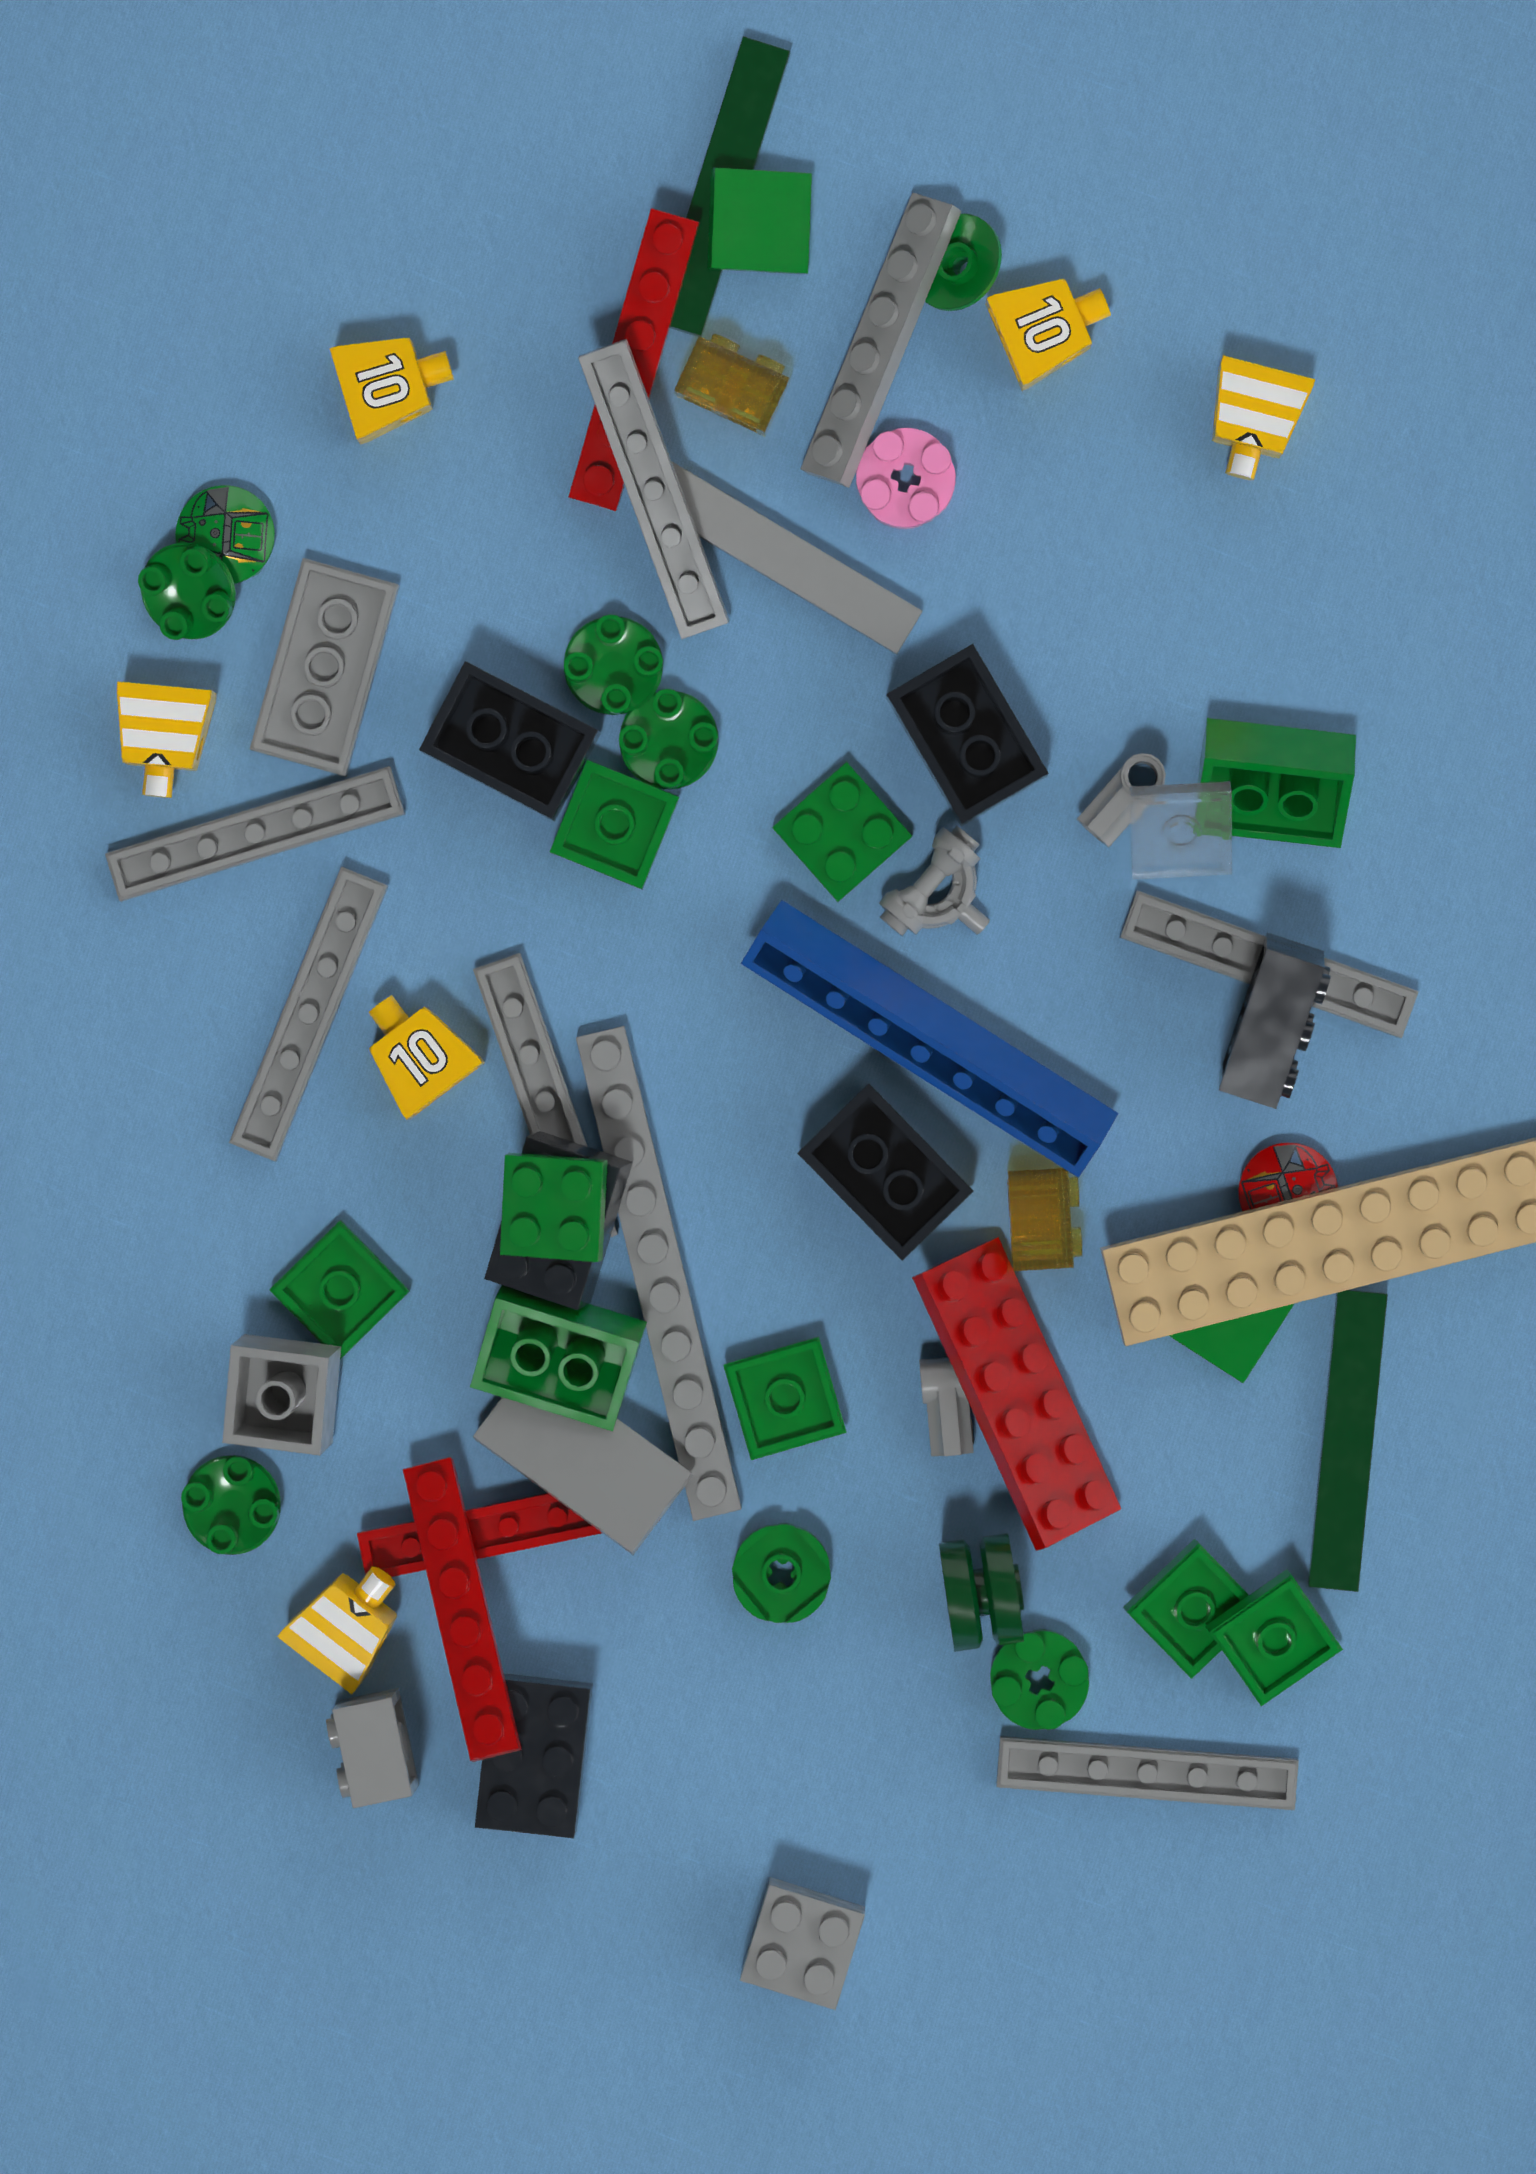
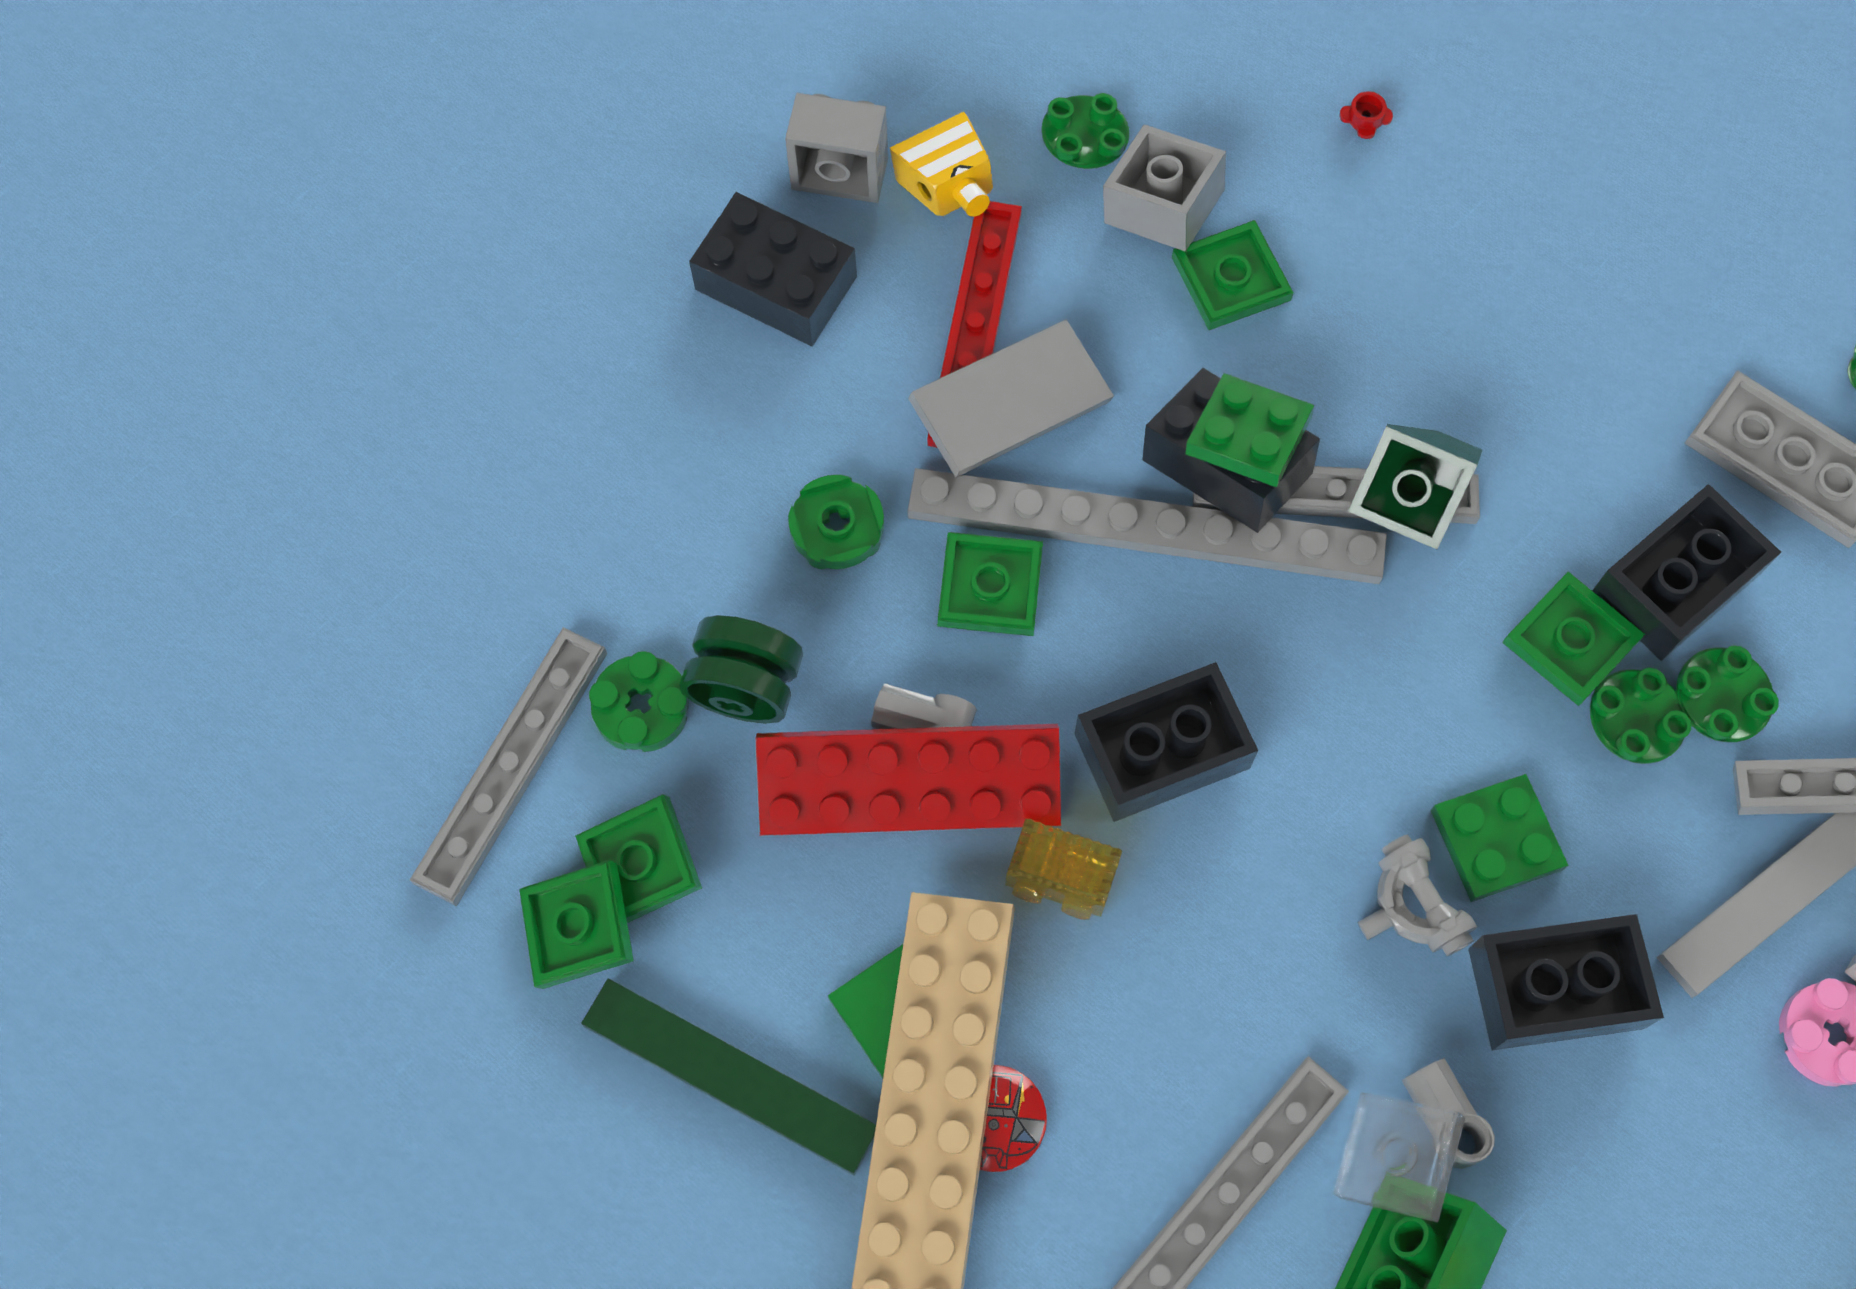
camera: 115 degrees right, 20 degrees down
light grey tile [105,766,405,902] -> none
torso [117,681,217,798] -> none
light grey tile [229,867,388,1161] -> none
yellow torso [368,995,485,1120] -> none
red plate [403,1457,522,1762] -> none
green slope [470,1285,647,1431] -> none
blue brick [740,900,1119,1178] -> none
light grey brick [740,1877,865,2010] -> none
black brick [1219,932,1331,1109] -> none
none -> red plate [1339,91,1393,139]
none -> slope [1348,424,1482,549]

